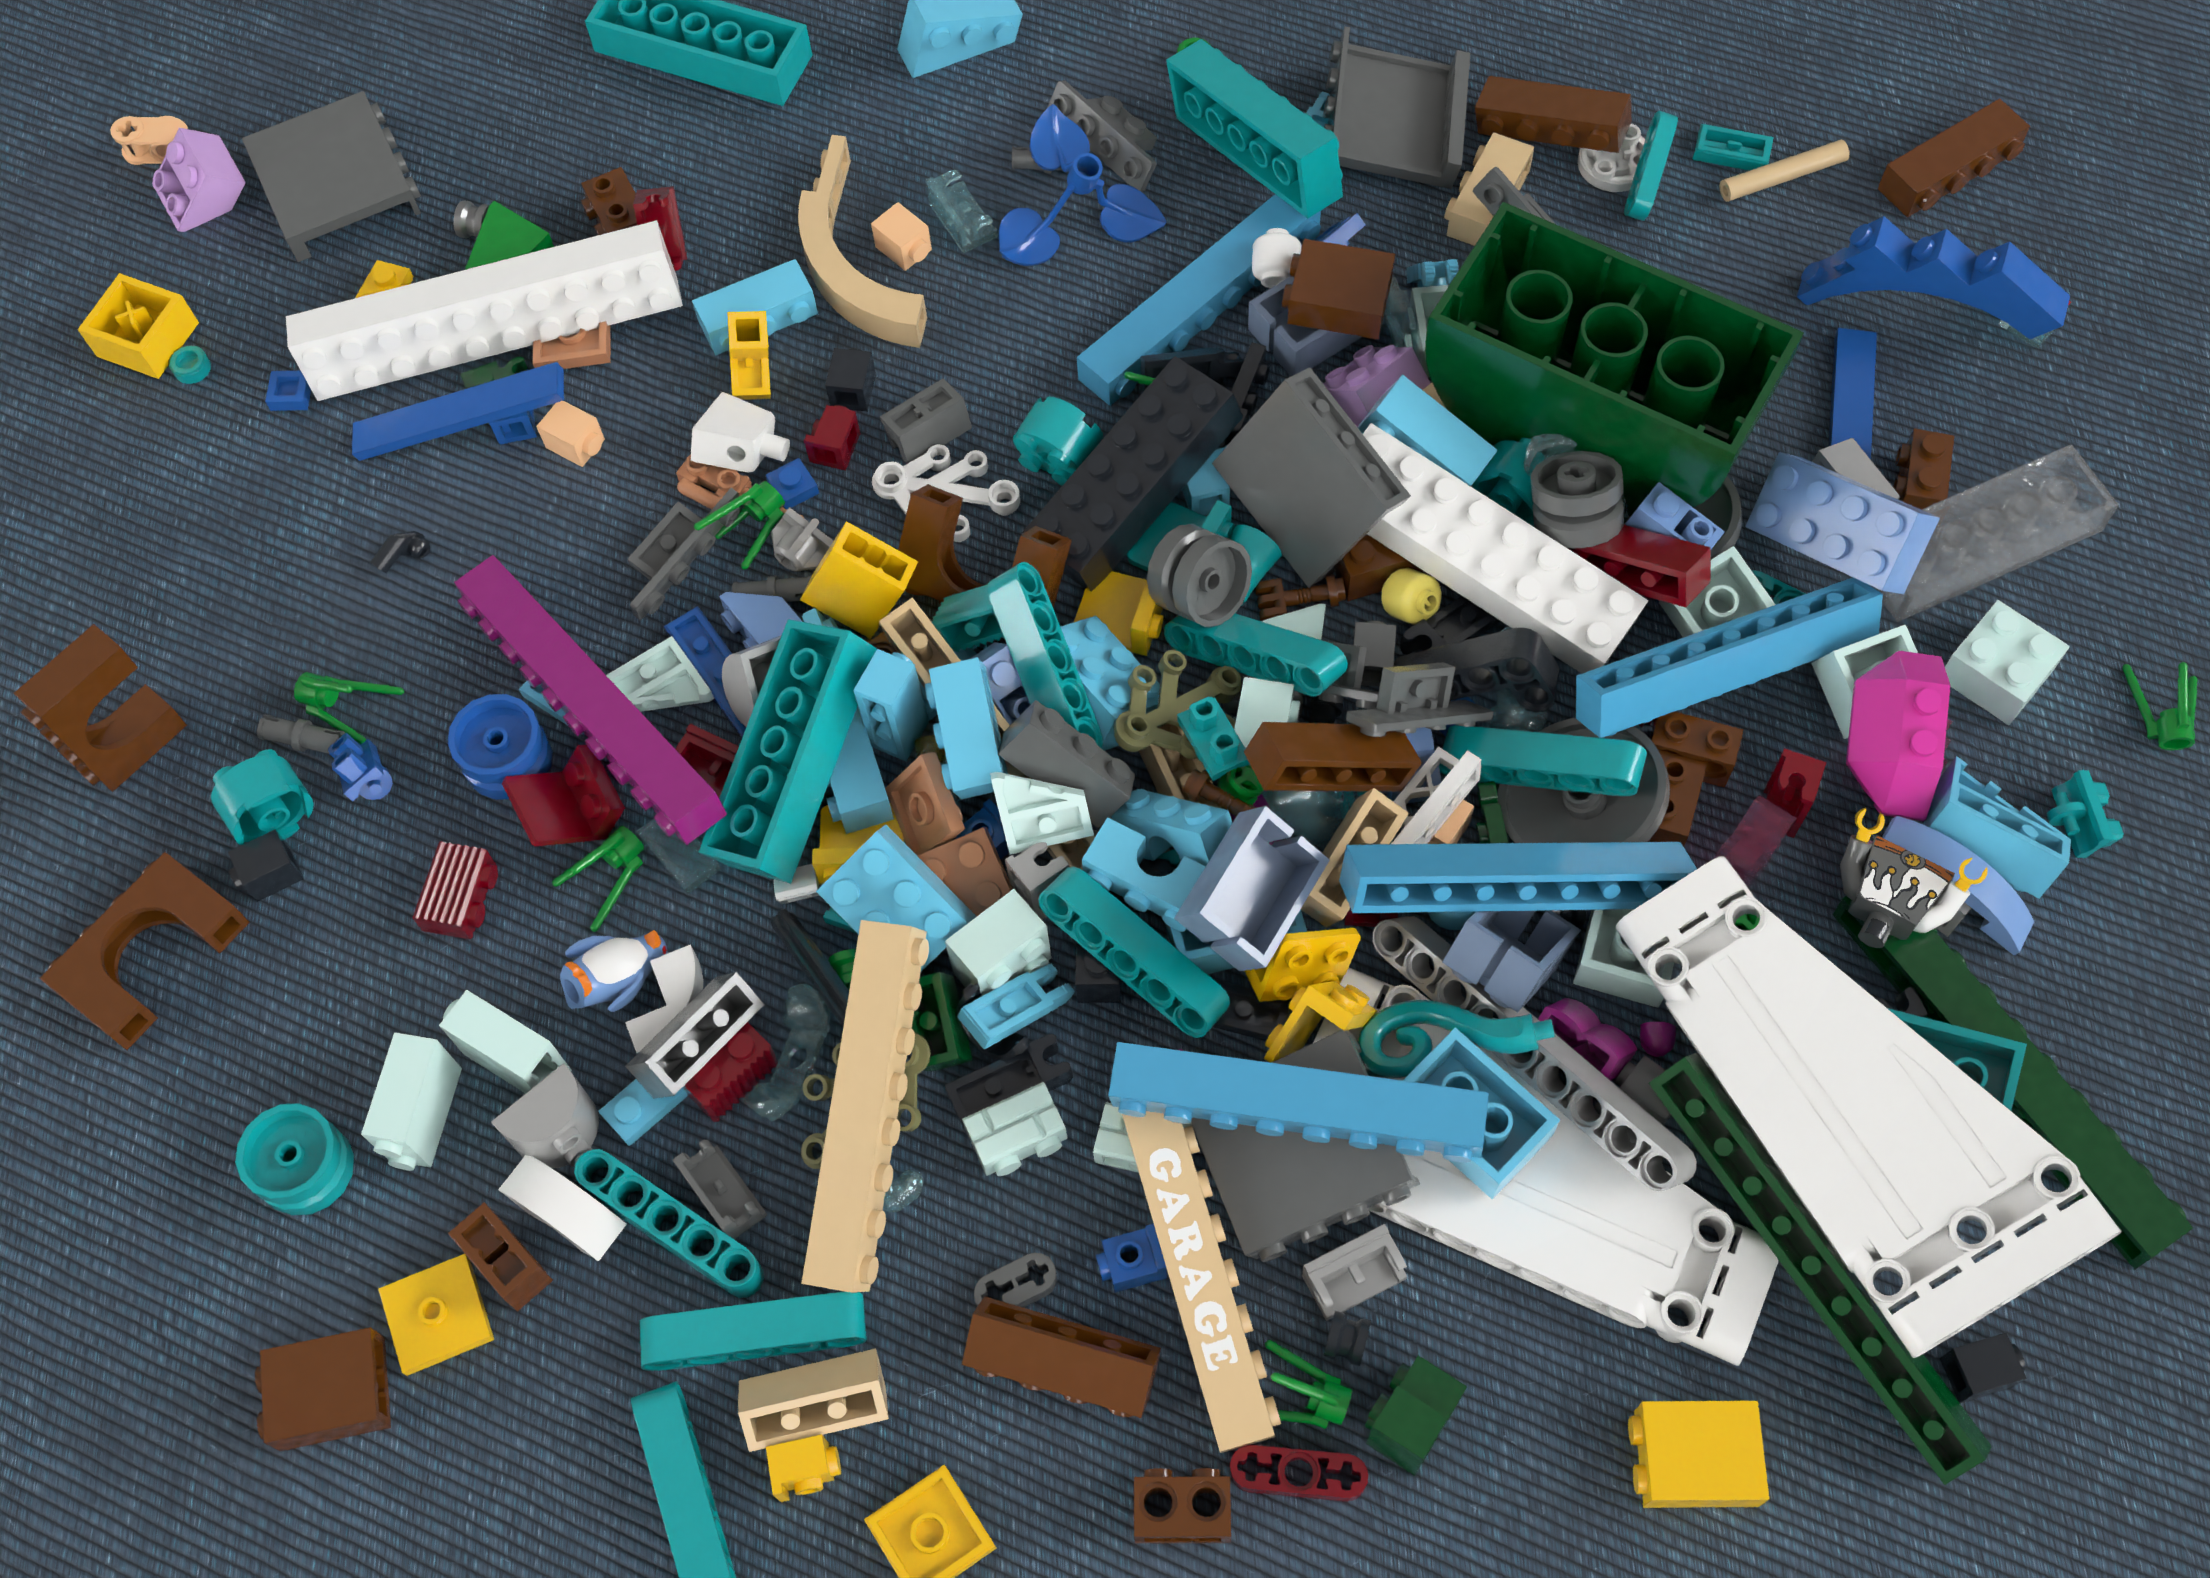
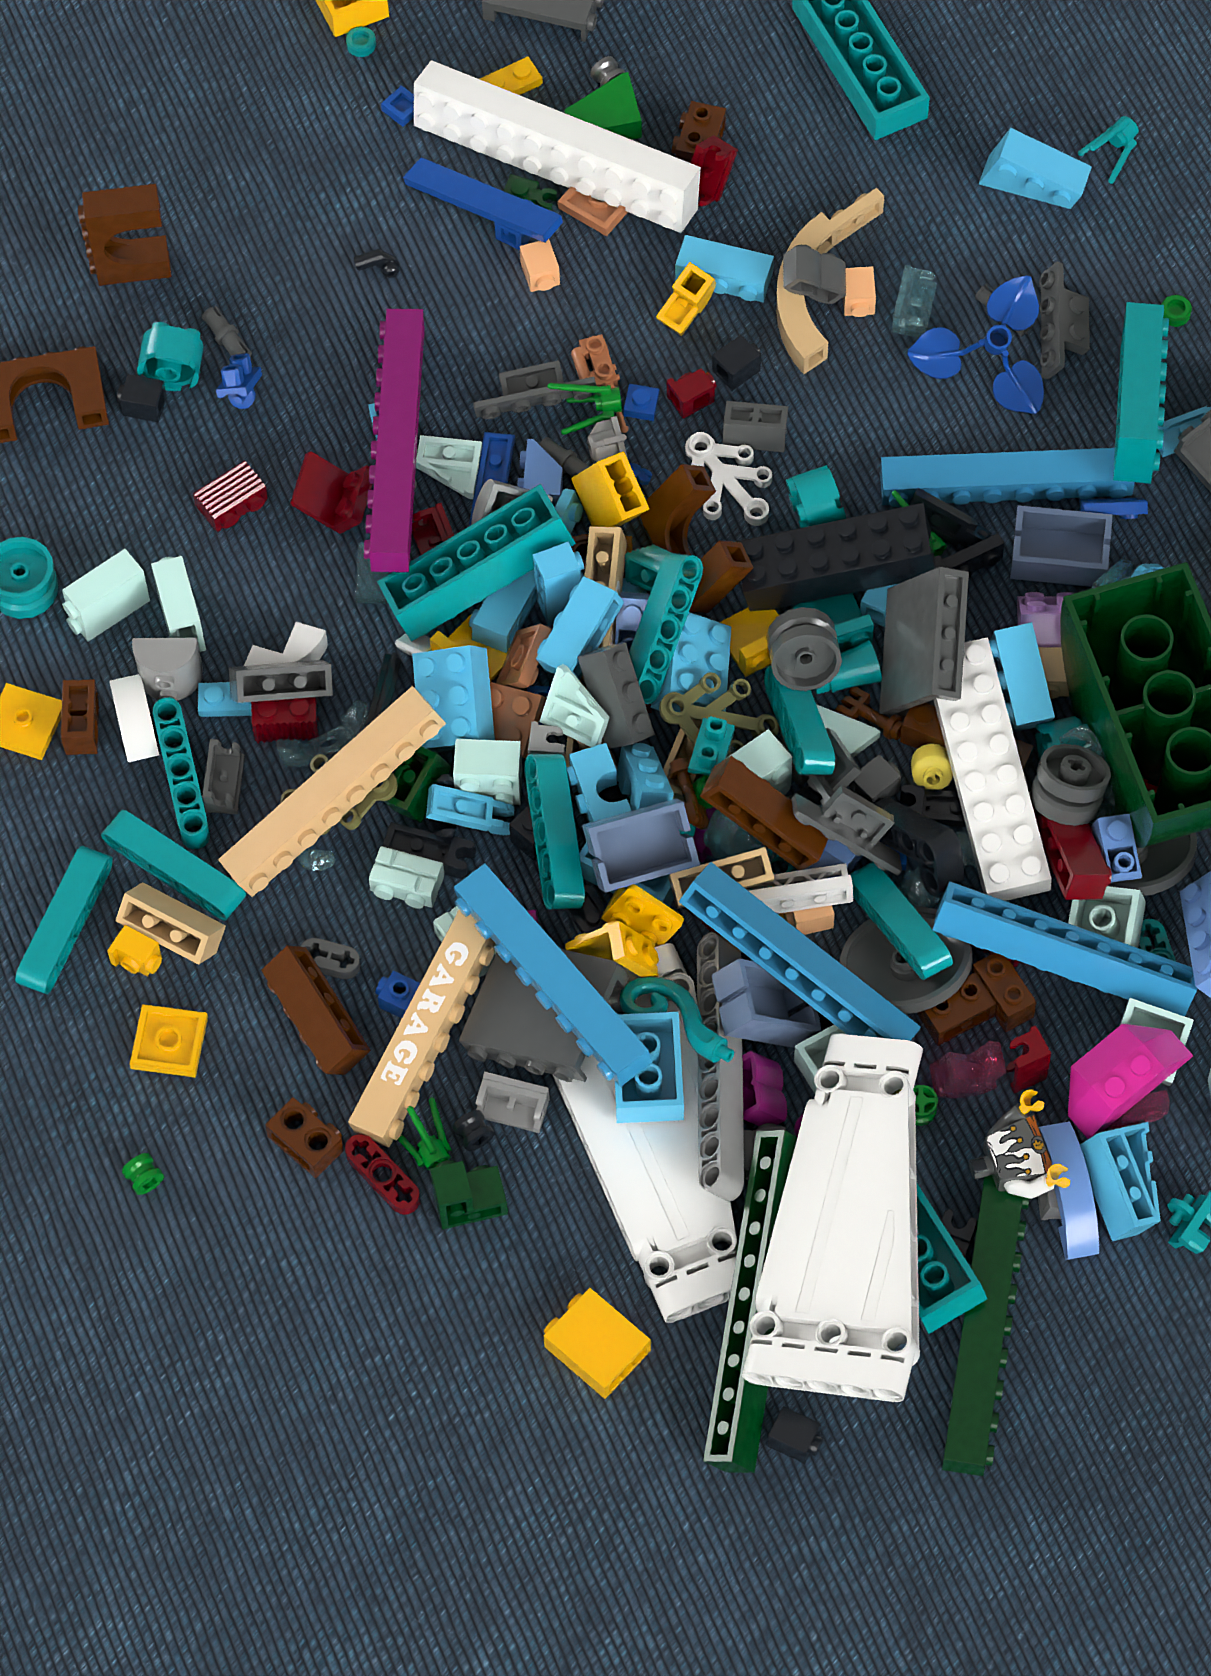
camera: 40 degrees right, 0 degrees up
green plant [294,672,404,744] -> none
blue wheel [448,694,553,800] -> none
green plant [552,826,644,932] -> none
animal [560,930,668,1012] -> none
white torso [691,392,790,473] -> none
white head [1252,228,1301,288] -> none
reddish brown brick [1282,239,1395,339] -> none
dark green plate [1476,781,1508,844] -> none
none -> dark grey brick [783,245,846,304]

